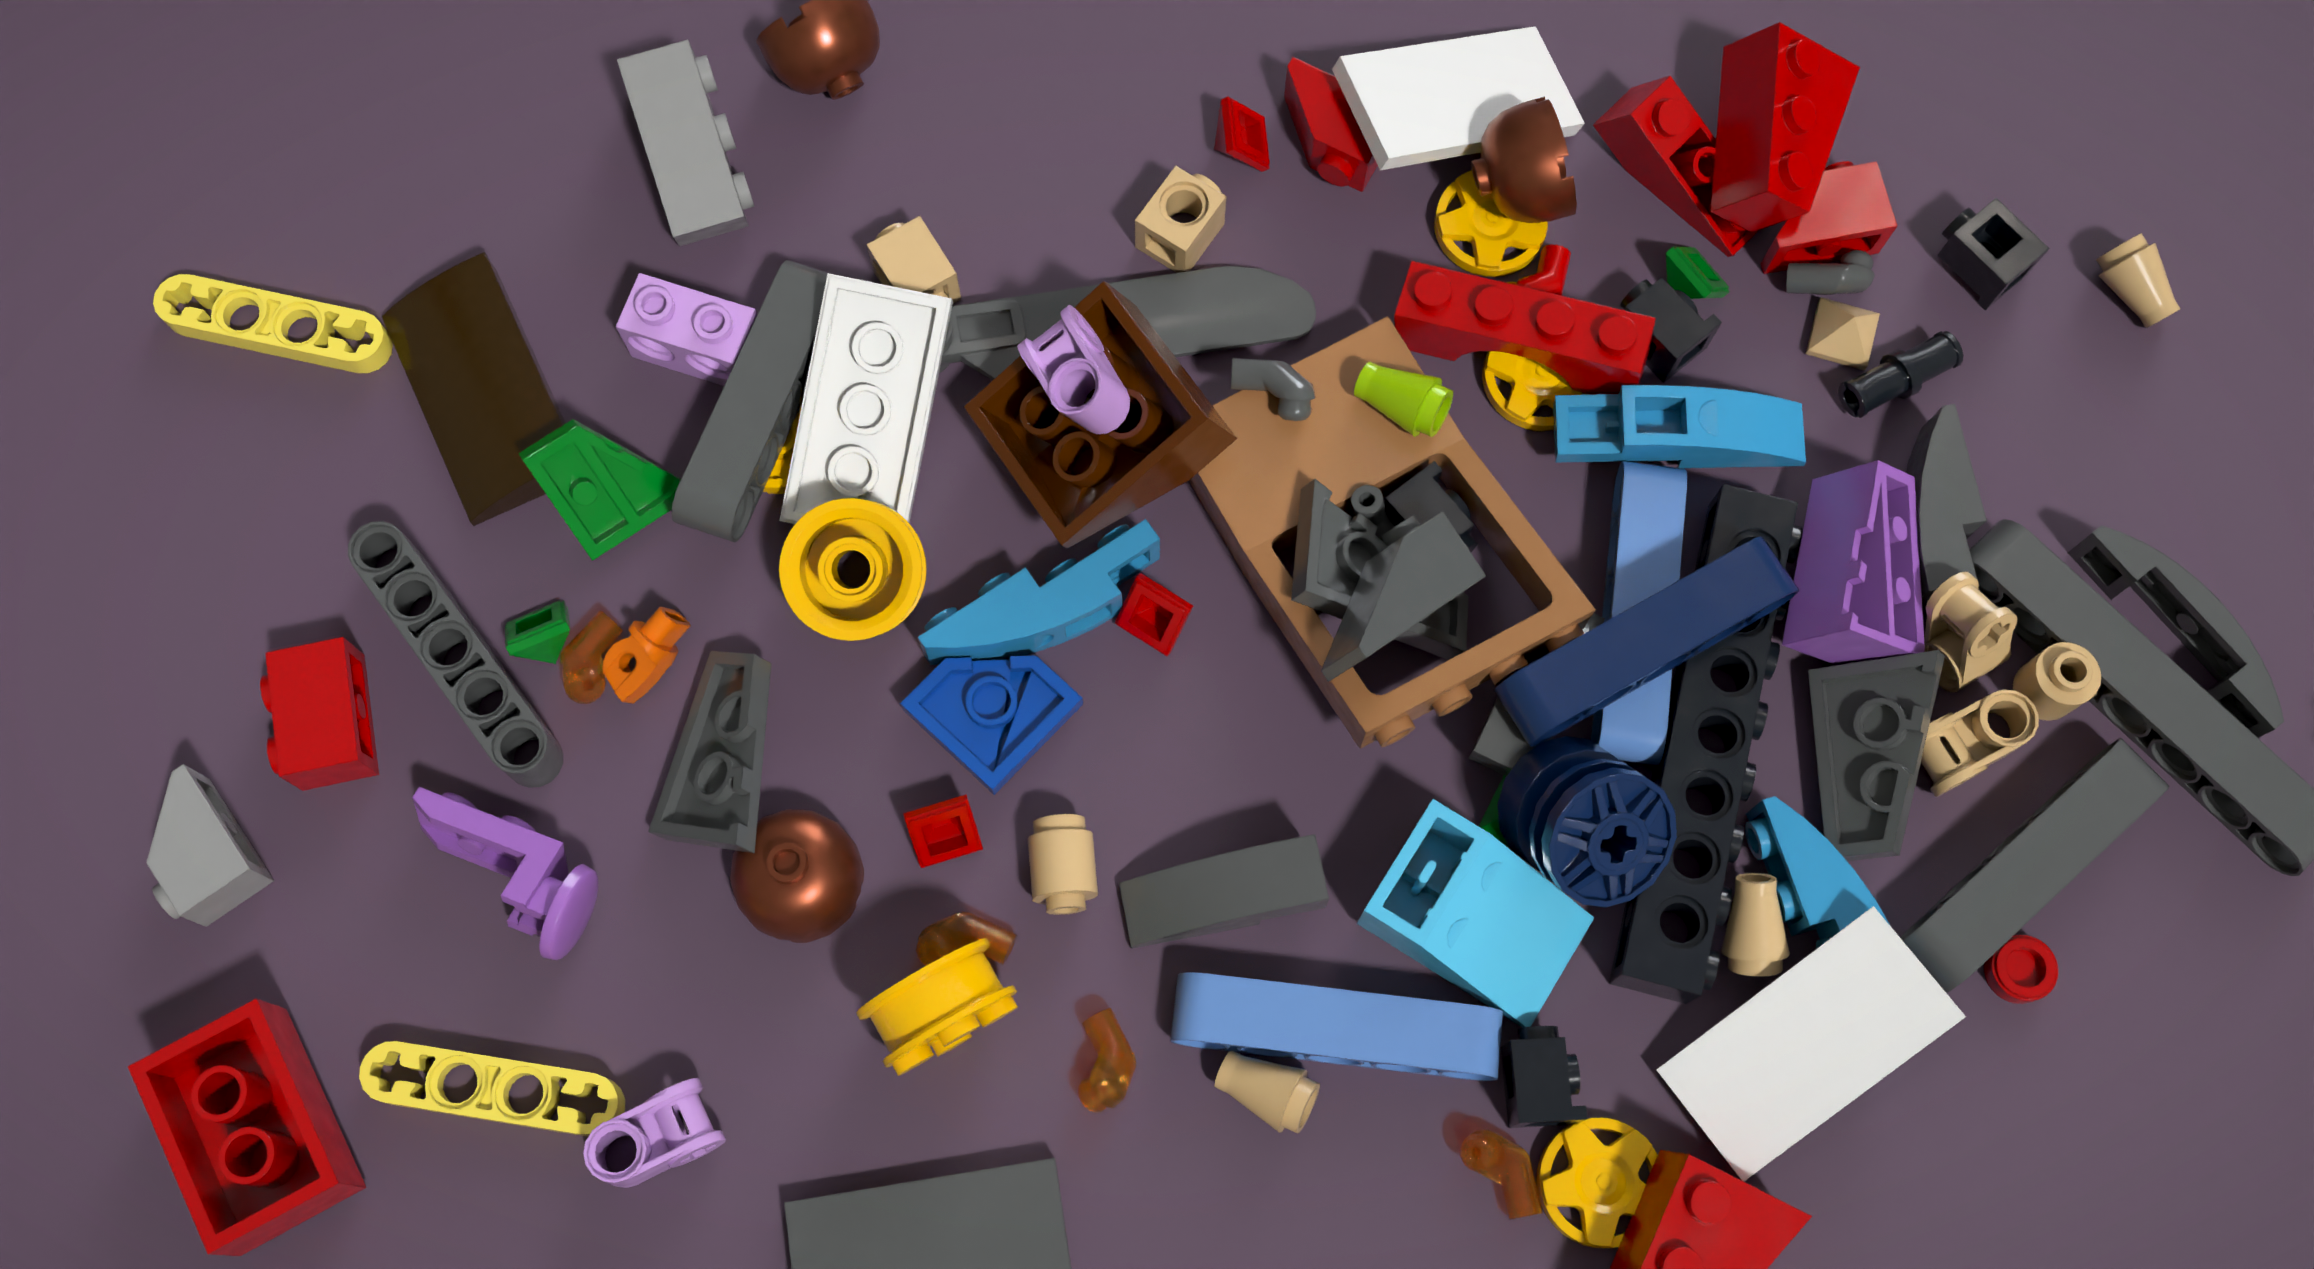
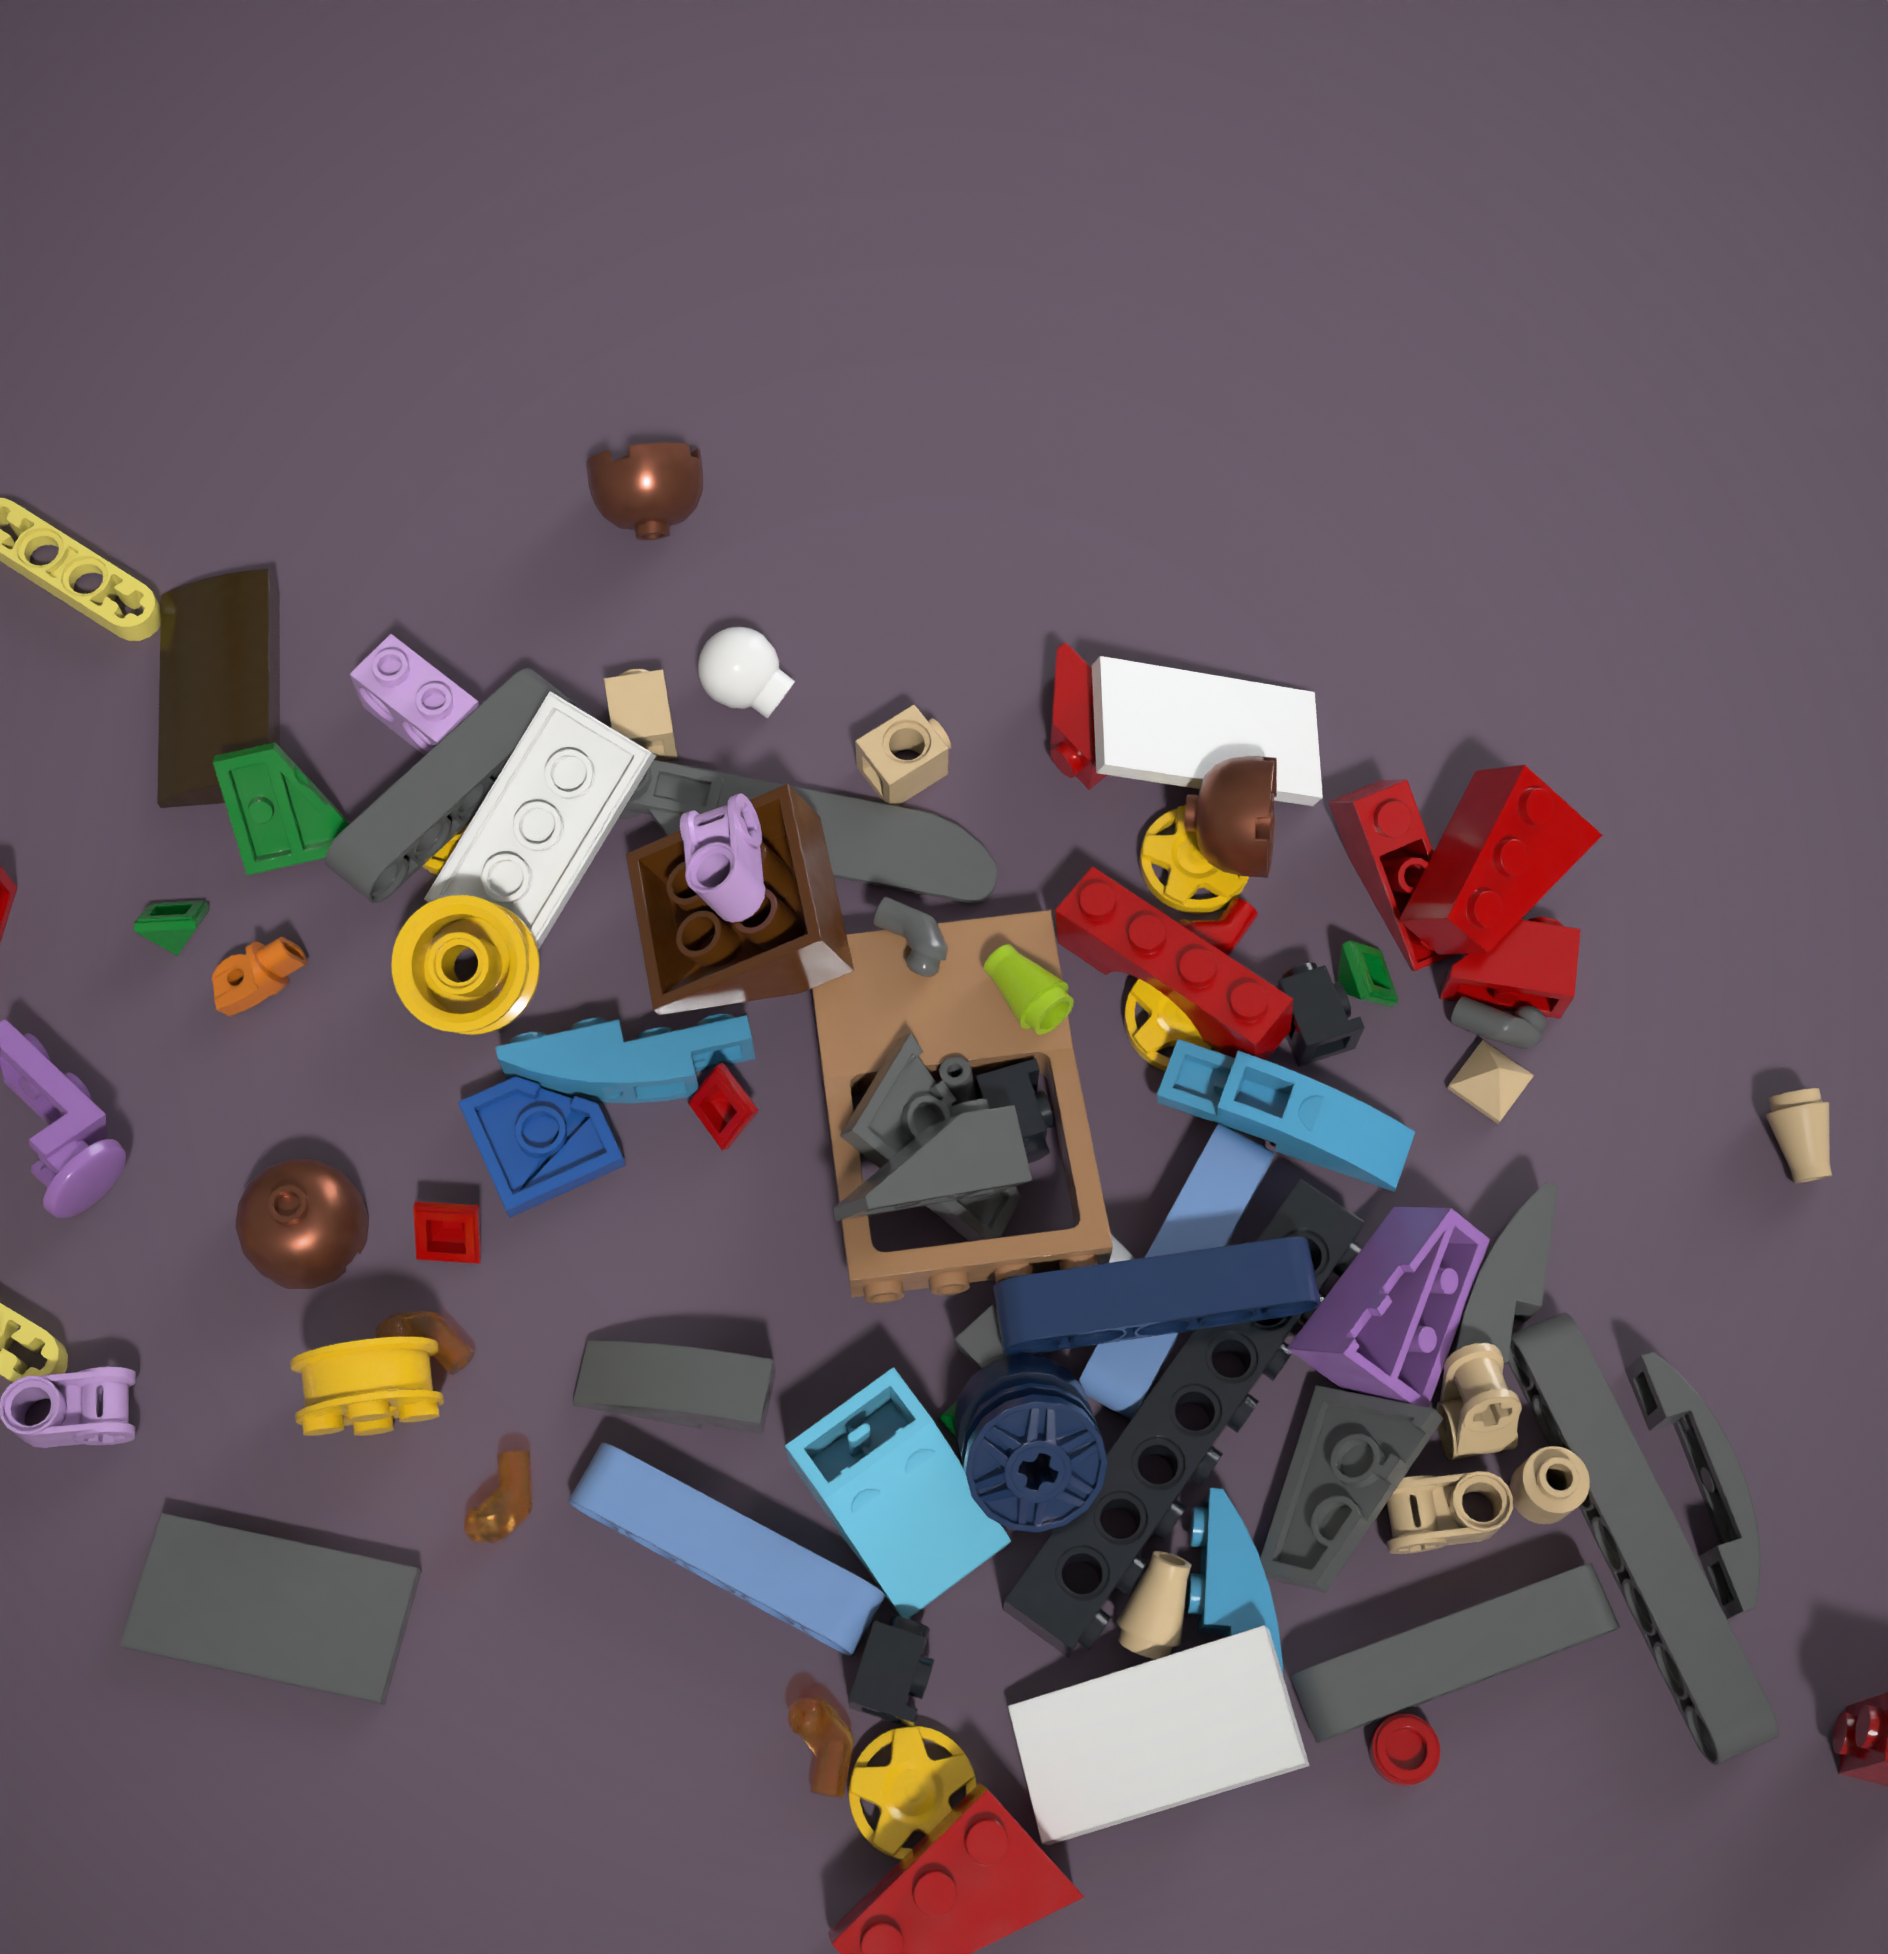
camera: 20 degrees right, 5 degrees down
dark grey beam [348,521,563,788] -> none
clear orange arm [560,611,623,704] -> none
light grey wedge [617,39,755,246] -> none
dark grey wing [648,651,771,853] -> none
tan brick [1028,814,1098,915] -> none
red slope [1214,96,1270,172] -> none
tan cone [1214,1050,1320,1134] -> none
black pin [1838,331,1964,418] -> none
black brick [1938,198,2050,310] -> none
none -> white piece [698,627,795,719]

